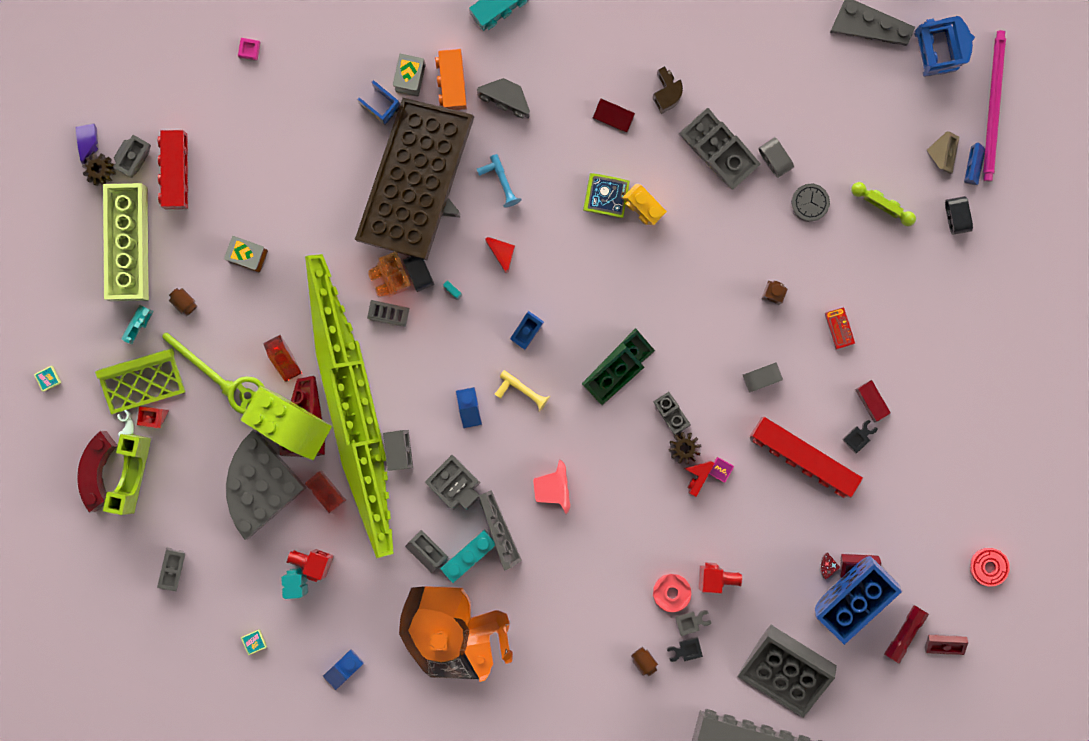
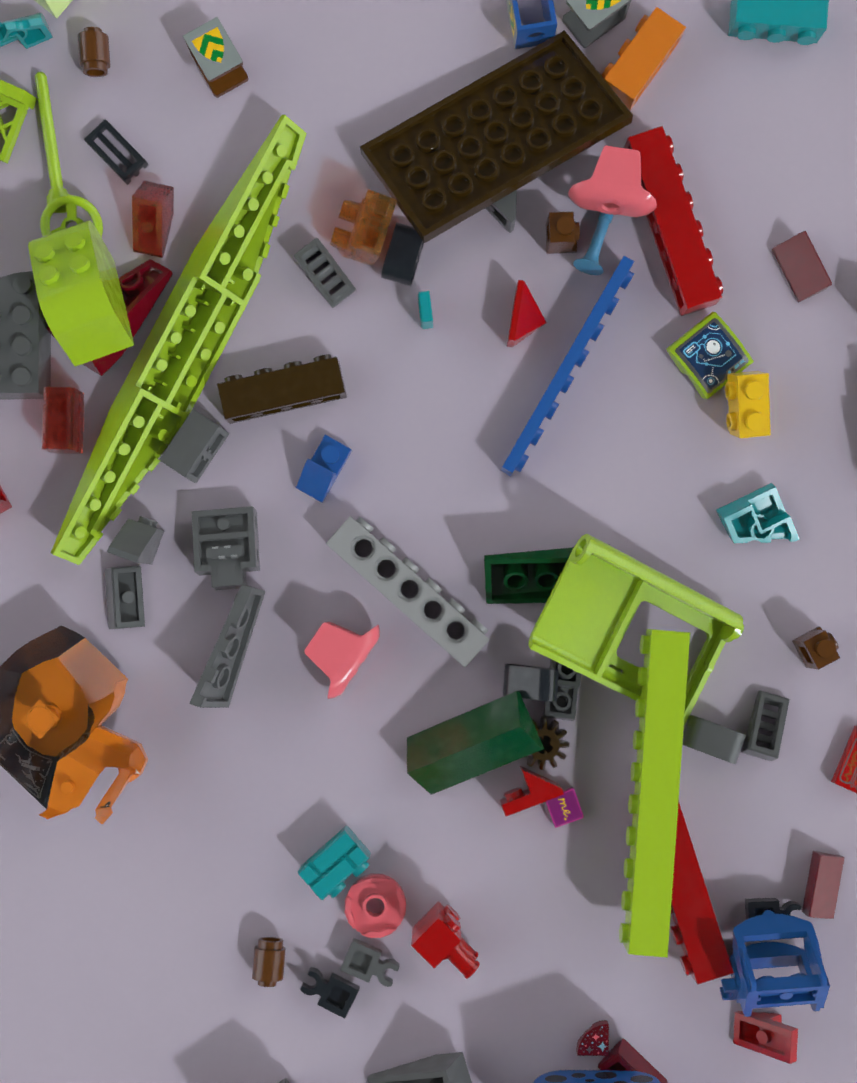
camera: 45 degrees right, 0 degrees up
teal brick [440,529,496,583] -> none
dark grey slope [477,78,530,119] -> none
light yellow piece [494,370,550,412] -> none
blue slope [510,311,544,350] -> none
none -> black tile [84,119,149,185]
none -> dark grey slope [107,516,164,565]
none -> dark brown brick [217,354,347,424]
none -> teal brick [298,825,371,900]
none -> light grey brick [326,516,490,667]
none -> dark green slope [407,690,544,795]
none -> blue plate [500,256,635,476]
none -> black beam [503,664,559,701]
none -> lime piece [528,534,744,725]
none -> reddish brown brick [546,212,580,254]
none -> coral piece [568,145,657,218]
none -> lime brick [619,629,690,958]
none -> red brick [624,126,723,316]
none -> teal slope [716,483,800,544]
none -> blue animal [720,910,830,1017]
none -> red slope [733,1011,798,1064]
none -> dark grey slope [742,691,790,761]

